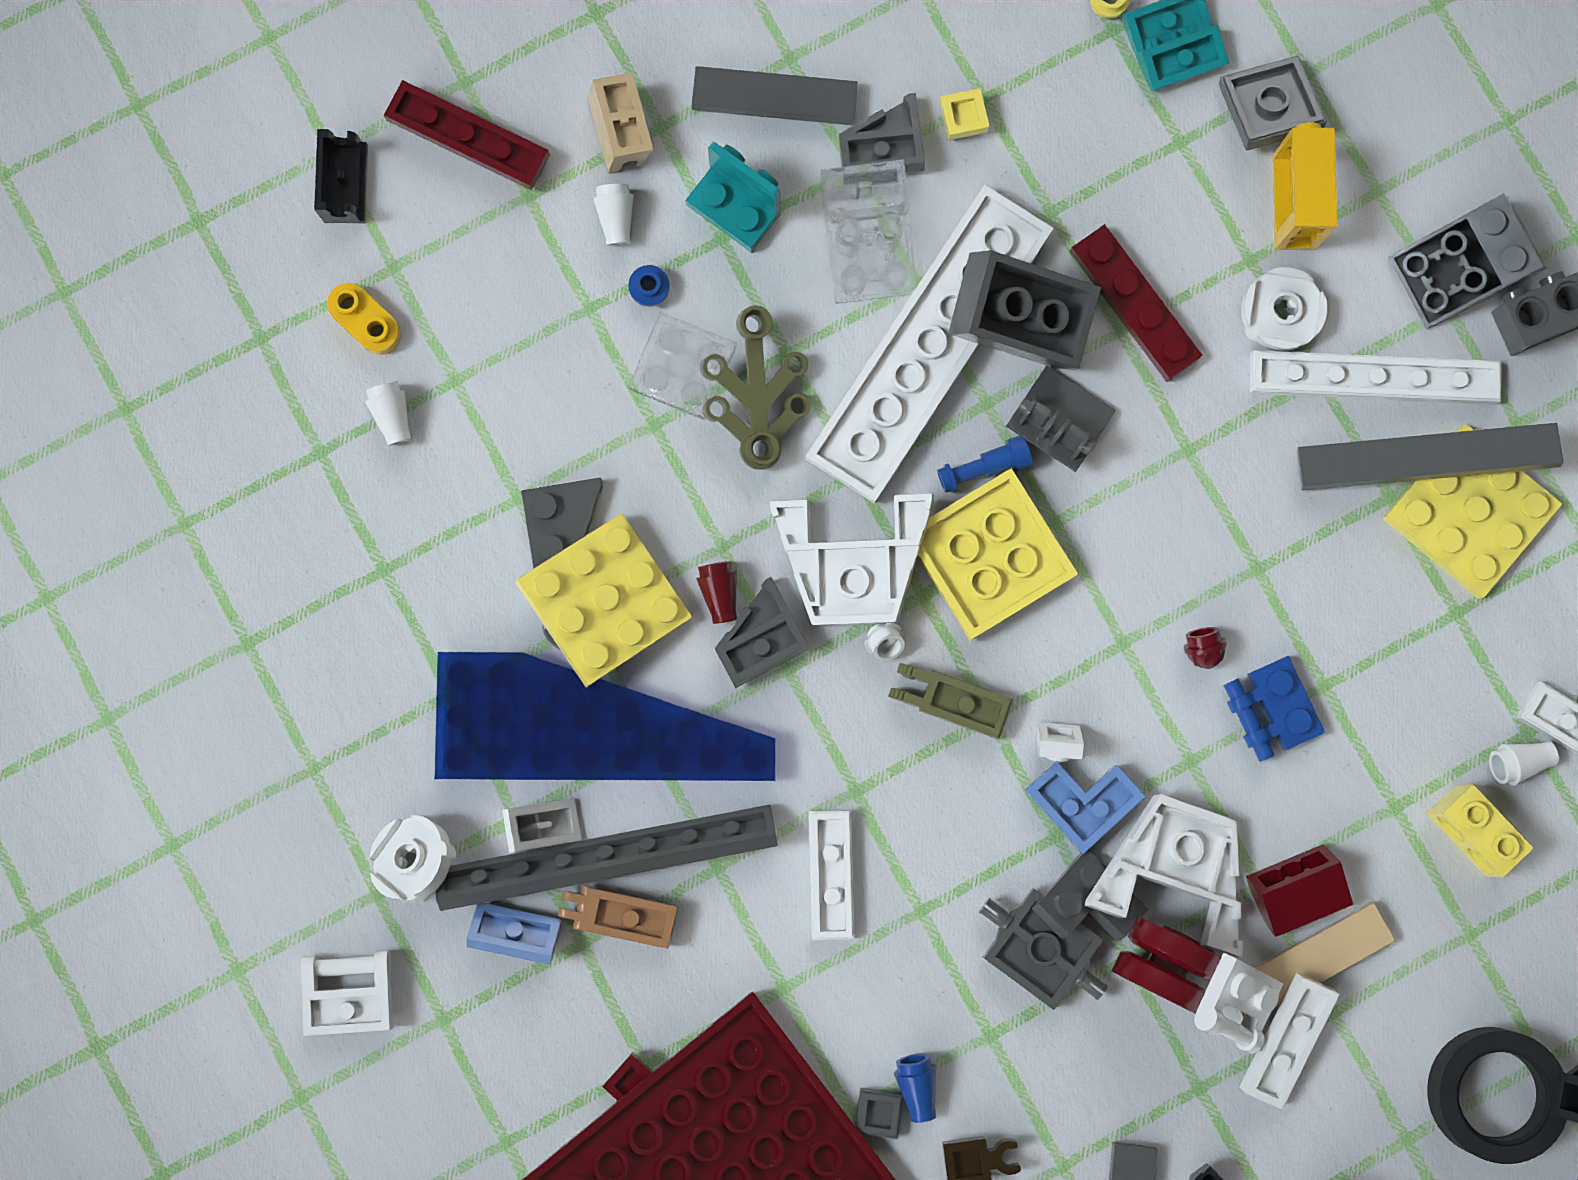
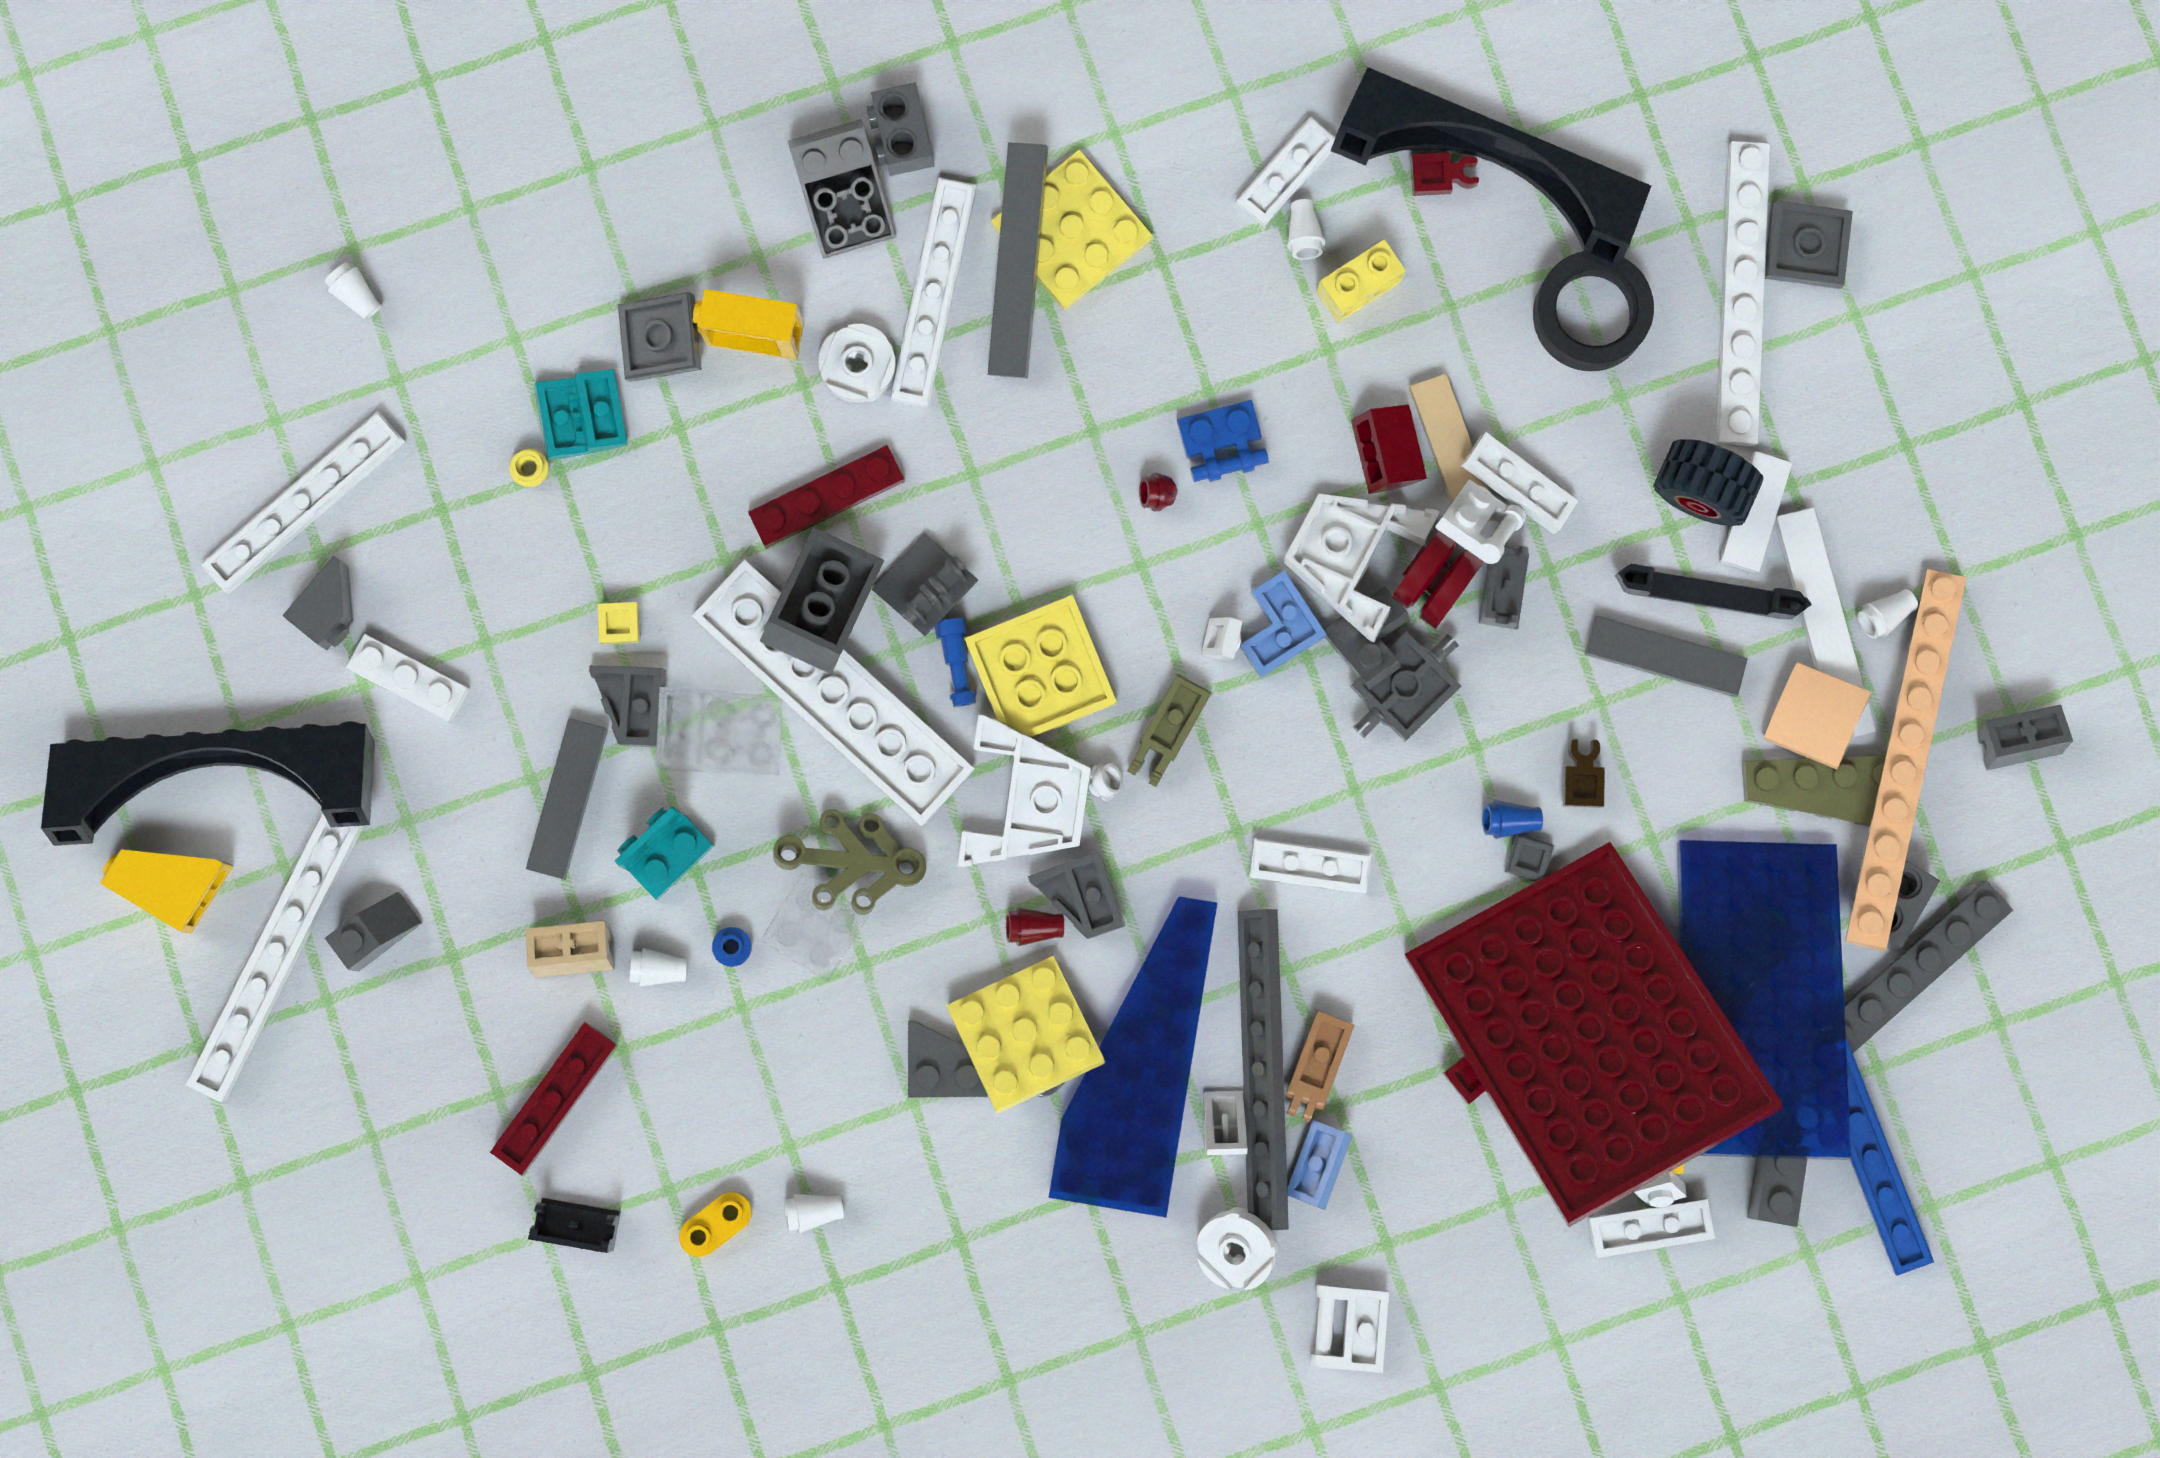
camera: 80 degrees left, 0 degrees up
none -> dark grey hinge [1479,542,1529,630]

